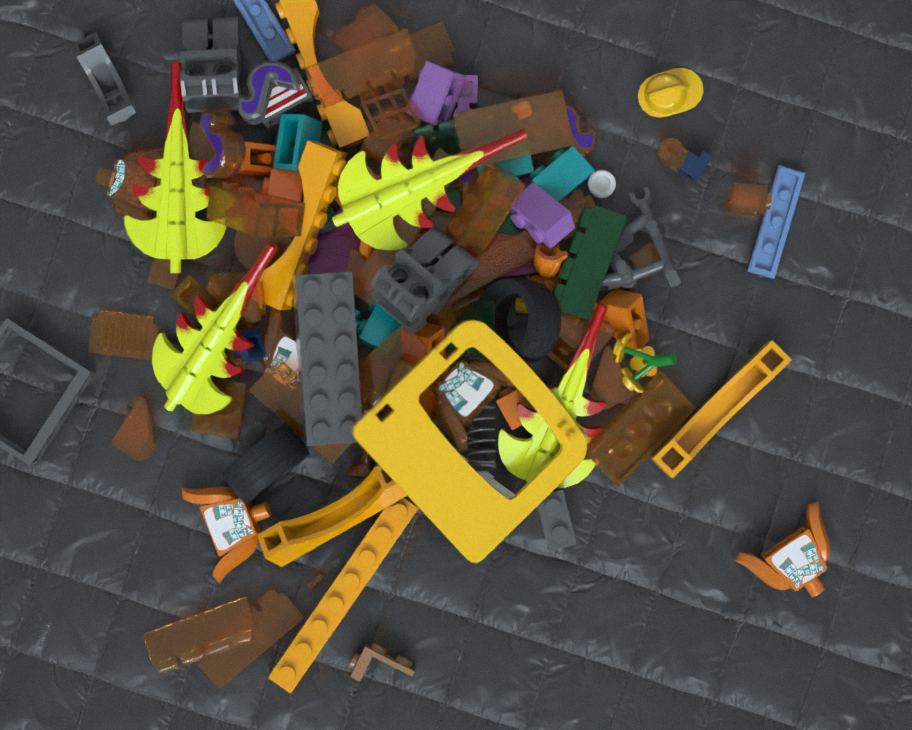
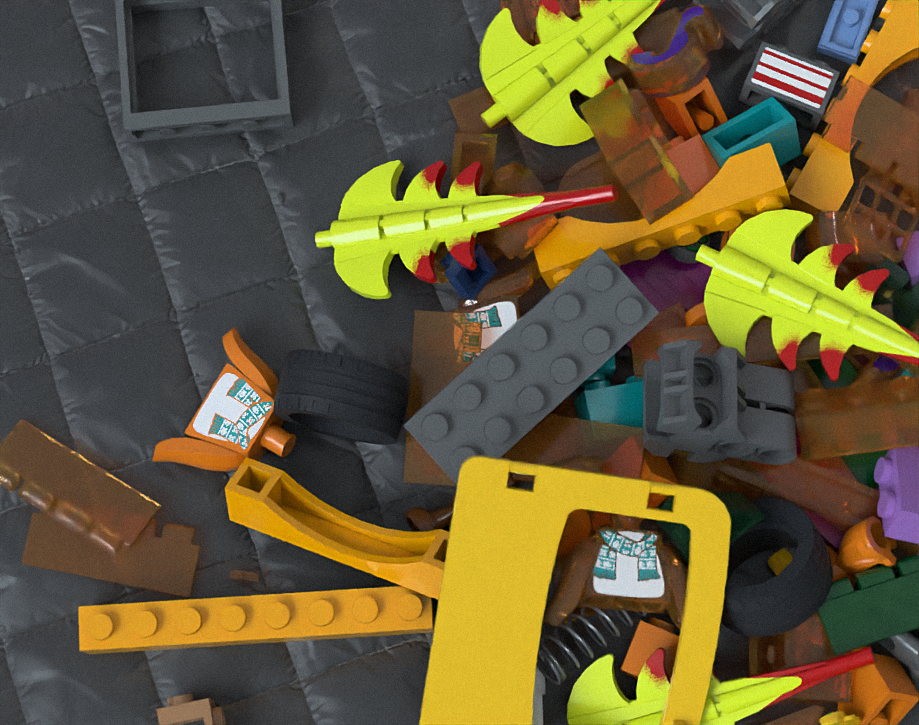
camera: 50 degrees right, 10 degrees down
clear orange window [88,310,159,360] -> none
clear orange slope [110,397,157,462] -> none
clear orange hinge [191,379,248,439] -> none
dark grey animal [237,61,300,125] -> none

